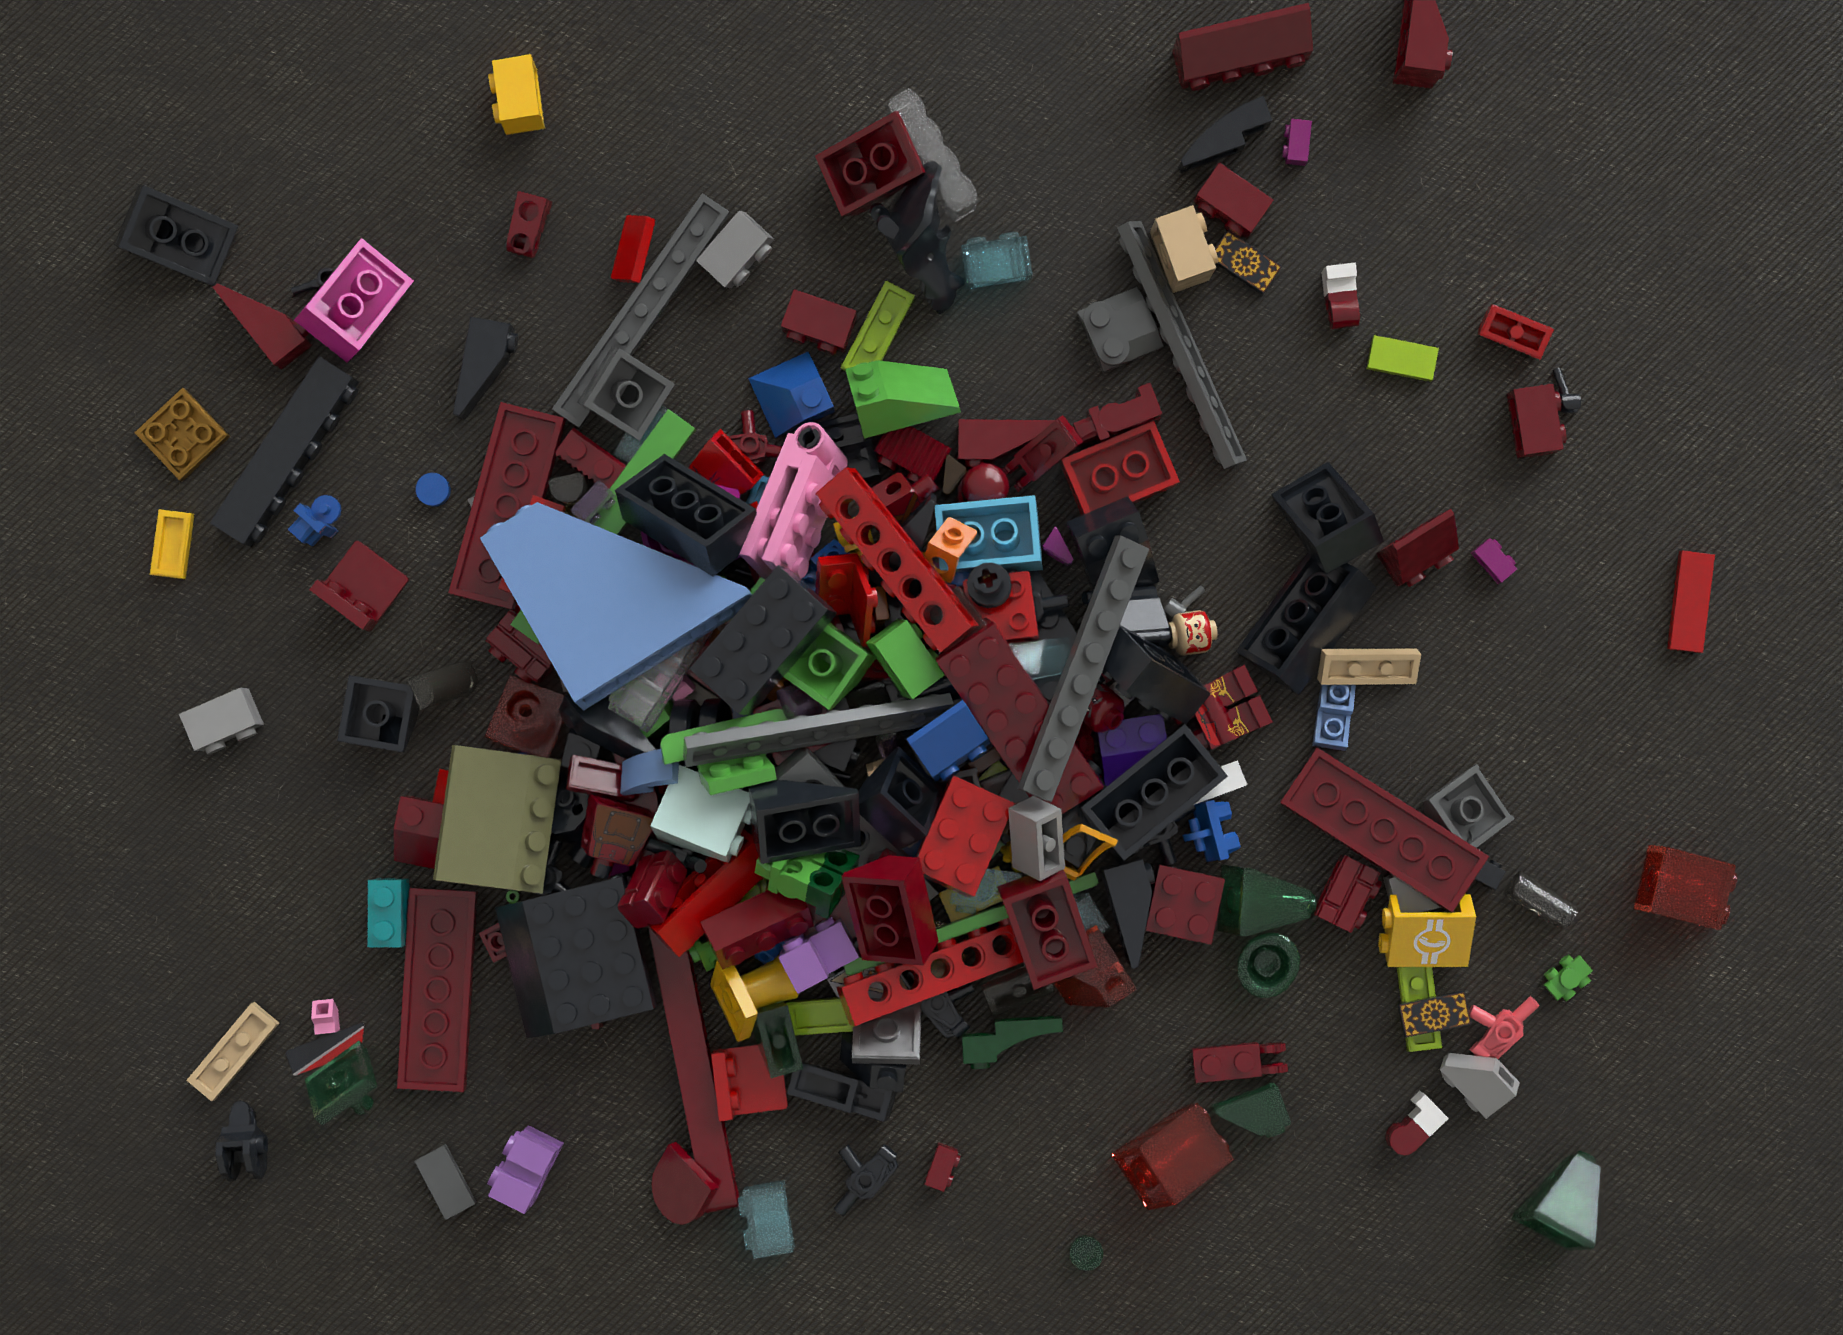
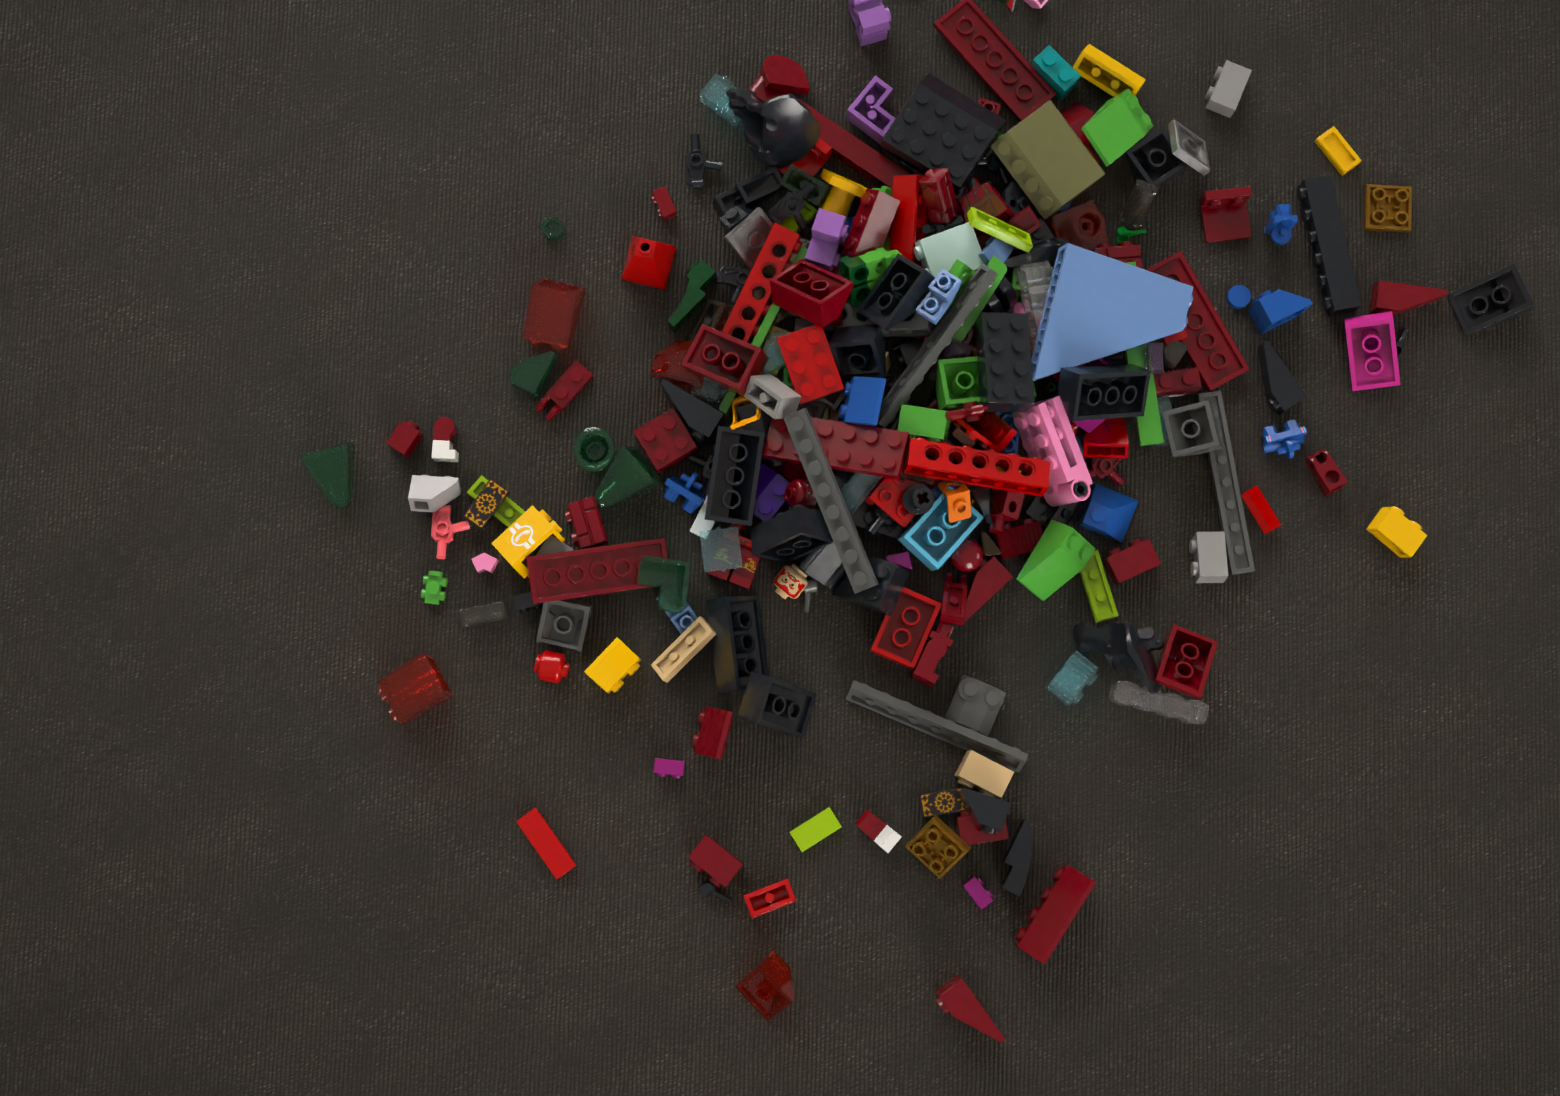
camera: 130 degrees right, 5 degrees down
none -> dark red window [385,420,424,458]
none -> bright pink piece [471,553,499,574]
none -> red head [534,650,570,683]
none -> yellow slope [584,637,641,694]
none -> red slope [621,236,677,290]
none -> clear green panel [637,556,690,613]
none -> clear light blue piece [700,527,743,572]
none -> black animal [726,88,820,168]
none -> clear red slope [735,950,795,1021]
none -> black piece [768,181,816,230]
none -> medium lavender brick [846,75,896,145]
none -> pearl gold tile [905,815,971,879]
none -> medium blue slope [916,269,962,325]
none -> dark red piece [945,401,988,423]
none -> black slope [959,788,1011,835]
none -> lime tile [967,207,1033,253]
none -> yellow brick [1072,44,1146,97]
none -> bright green slope [1081,88,1153,167]
none -> green hand [1116,226,1147,244]
none -> flat silver tile [1168,119,1210,176]
none -> blue slope [1248,289,1313,335]
none -> blue hips [1262,419,1307,459]

